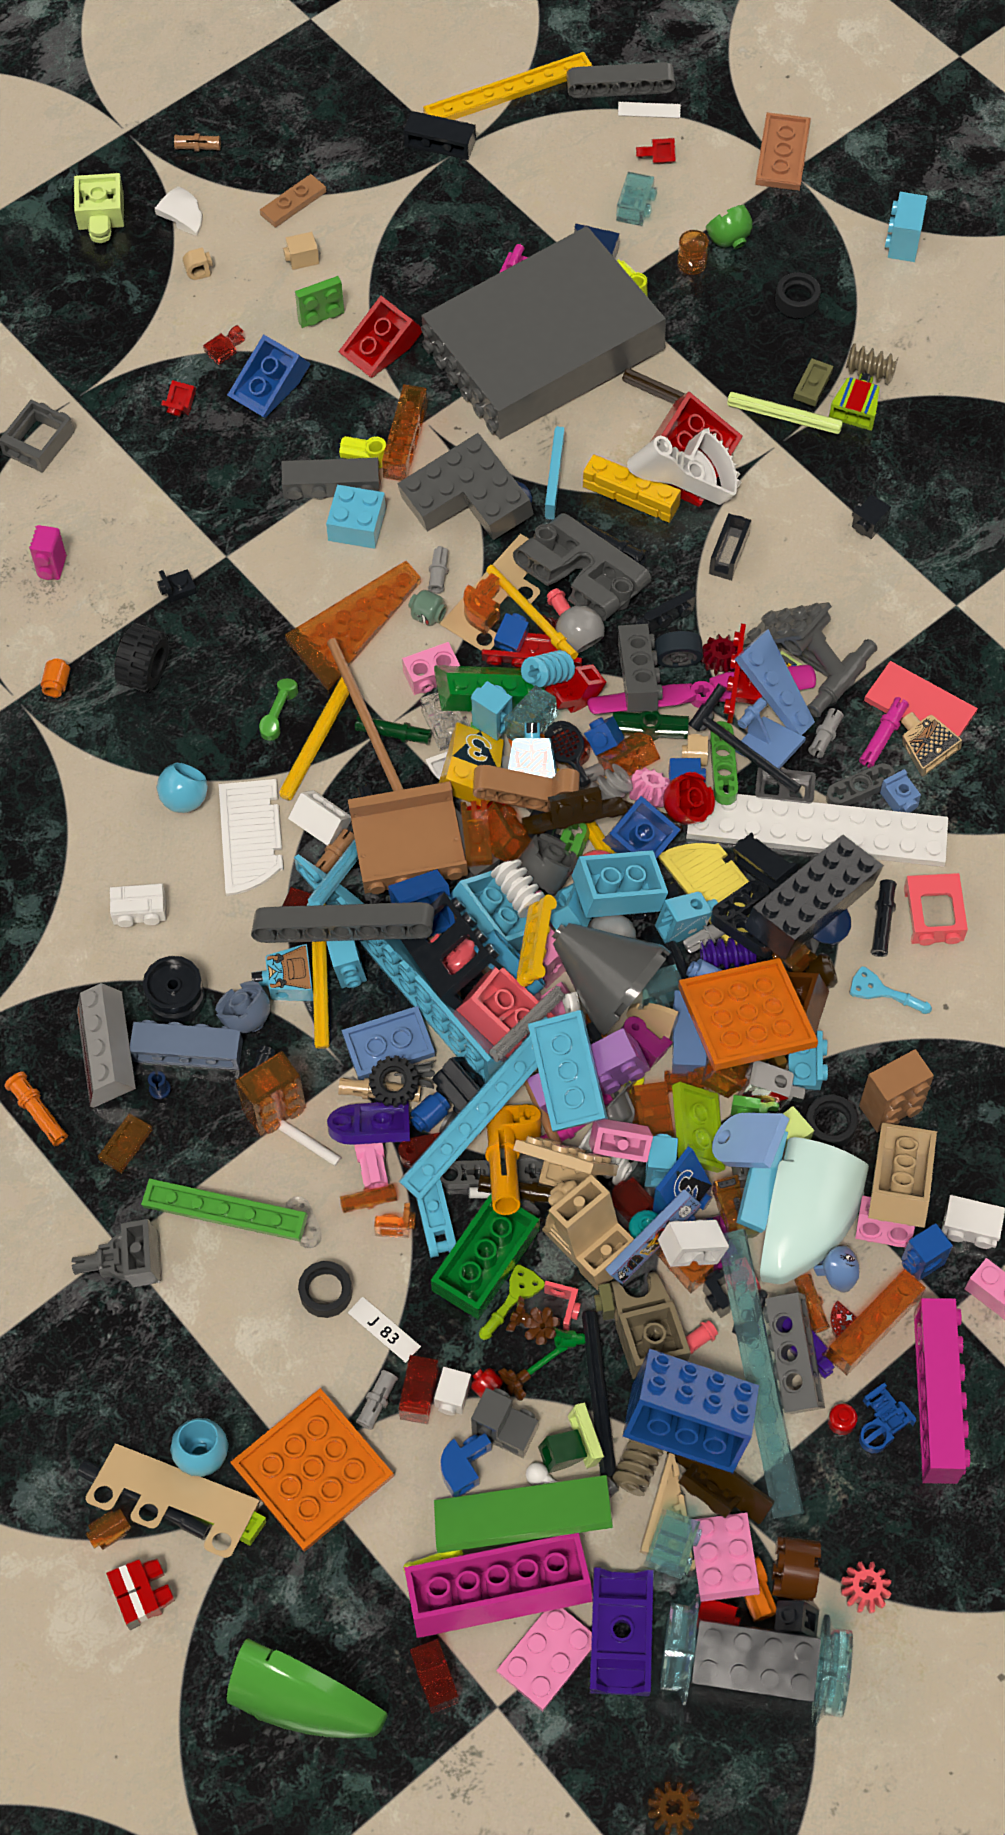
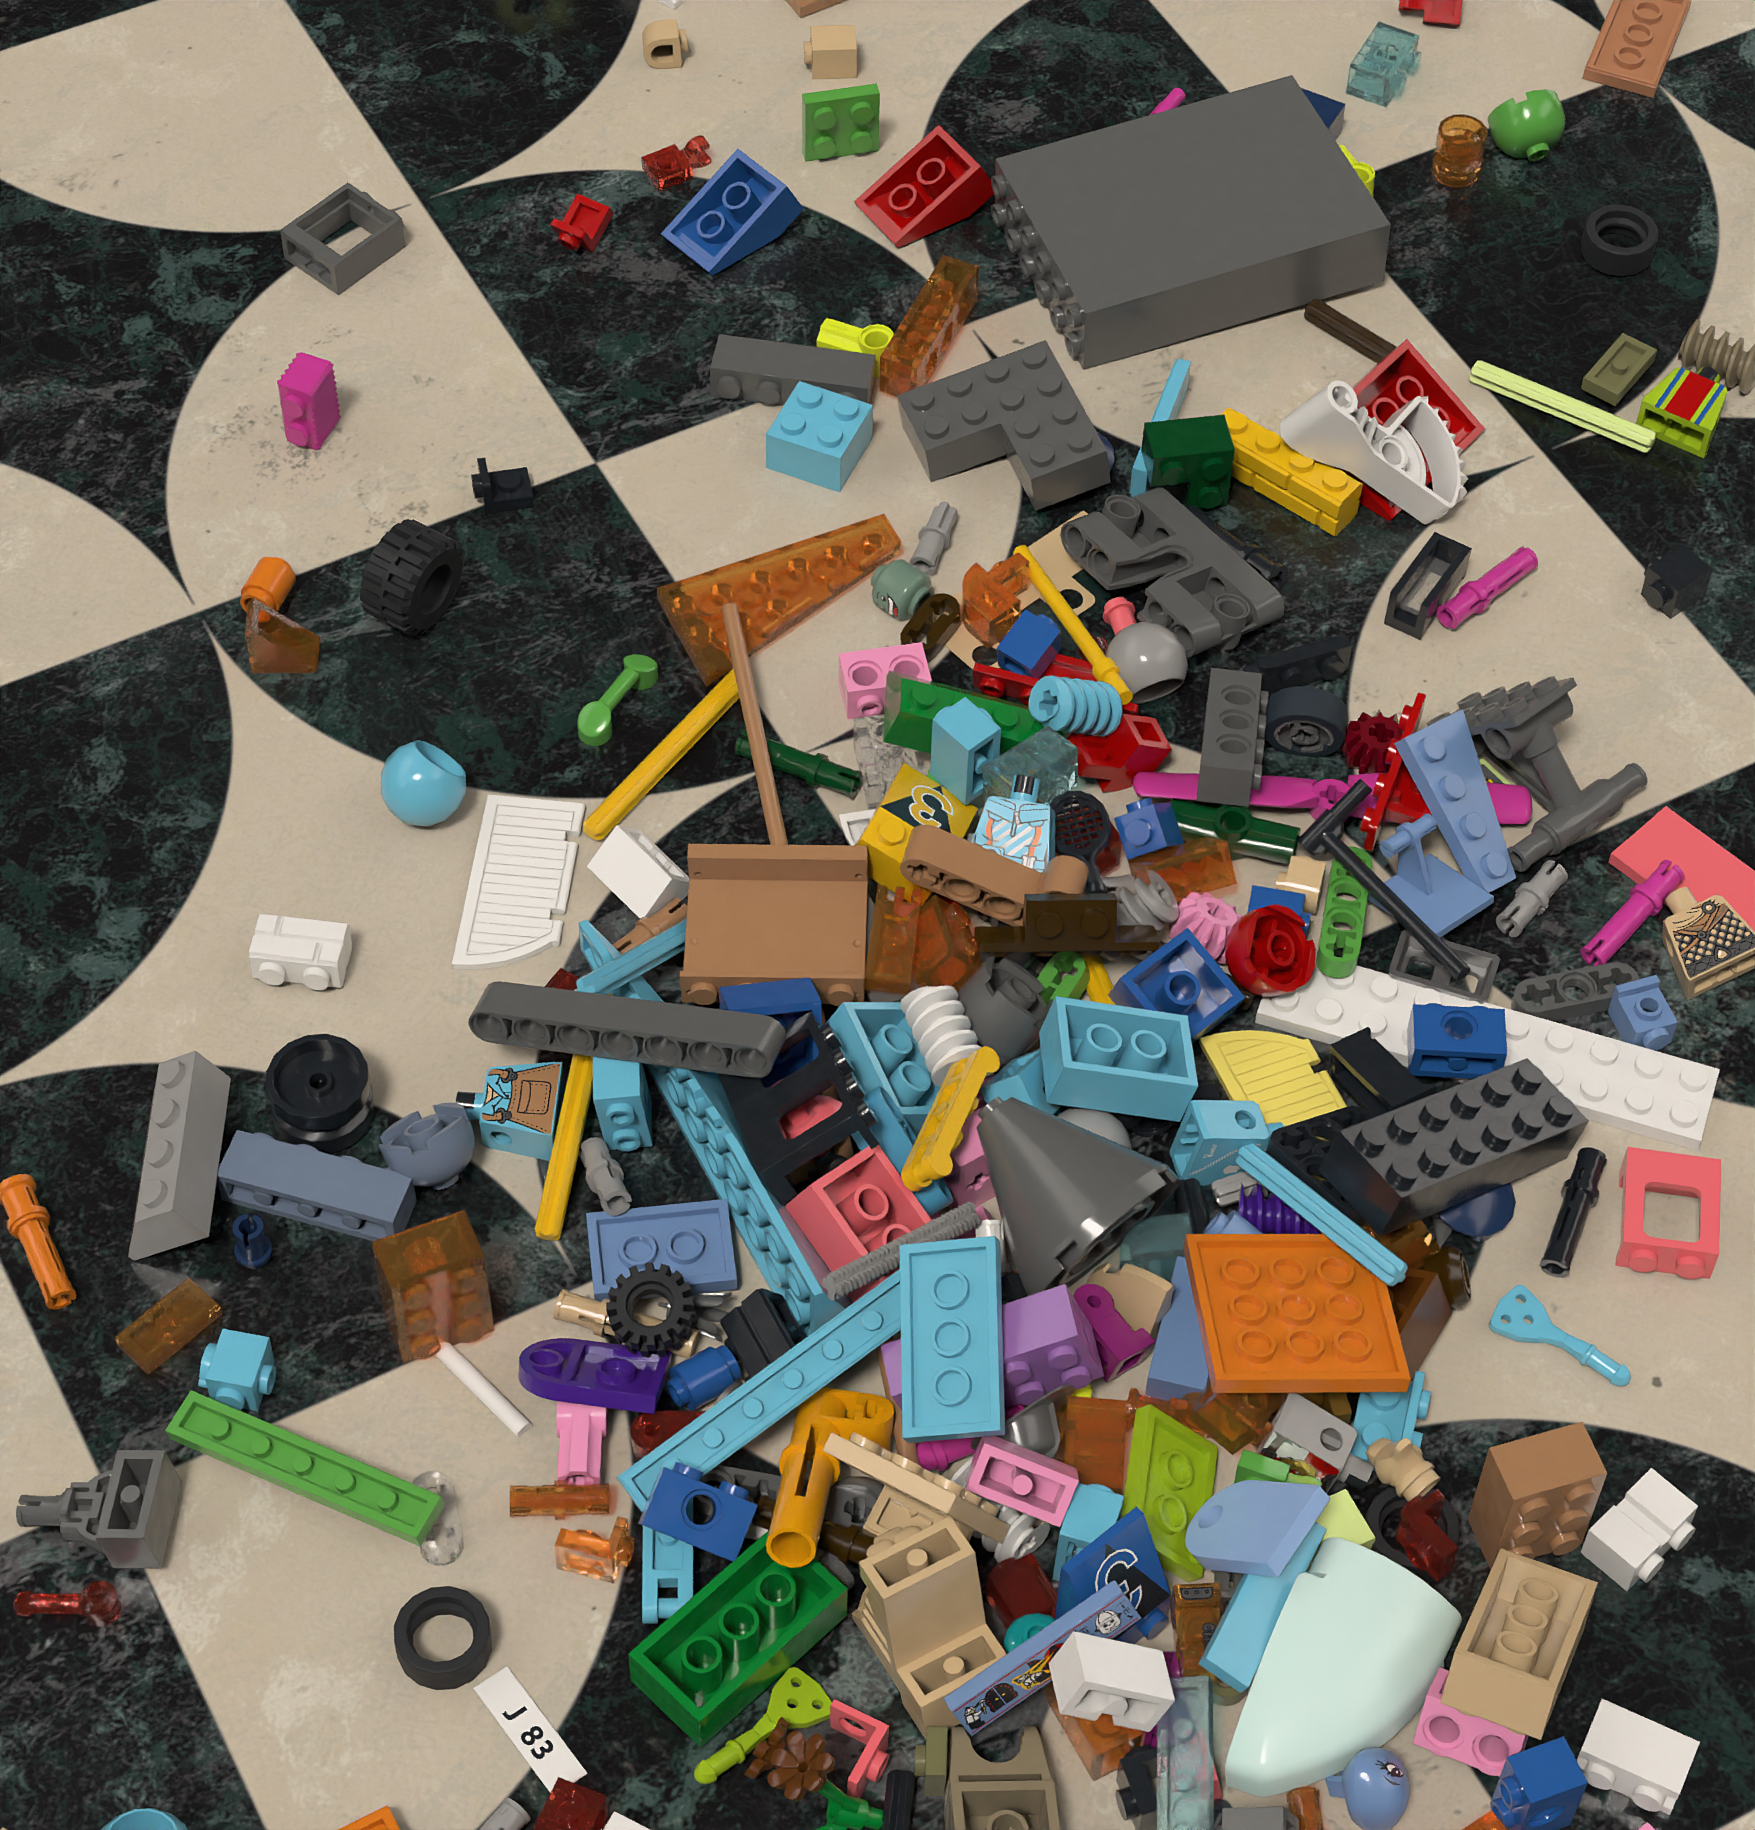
camera: 10 degrees right, 10 degrees down
none -> clear red piece [13,1581,122,1626]
none -> medium azure brick [198,1329,276,1411]
none -> clear orange slope [245,598,320,673]
none -> light grey pin [579,1137,632,1216]
none -> blue brick [638,1462,758,1562]
none -> dark brown beam [900,593,960,662]
none -> dark green brick [1141,414,1235,509]
none -> medium azure axle [1236,1143,1408,1287]
none -> tan animal [1365,1438,1440,1505]
none -> clear red bracket [1396,1489,1458,1582]
none -> blue brick [1407,1003,1507,1079]
none -> dark pink pin [1436,546,1538,629]
none -> white brick [1581,1468,1698,1591]

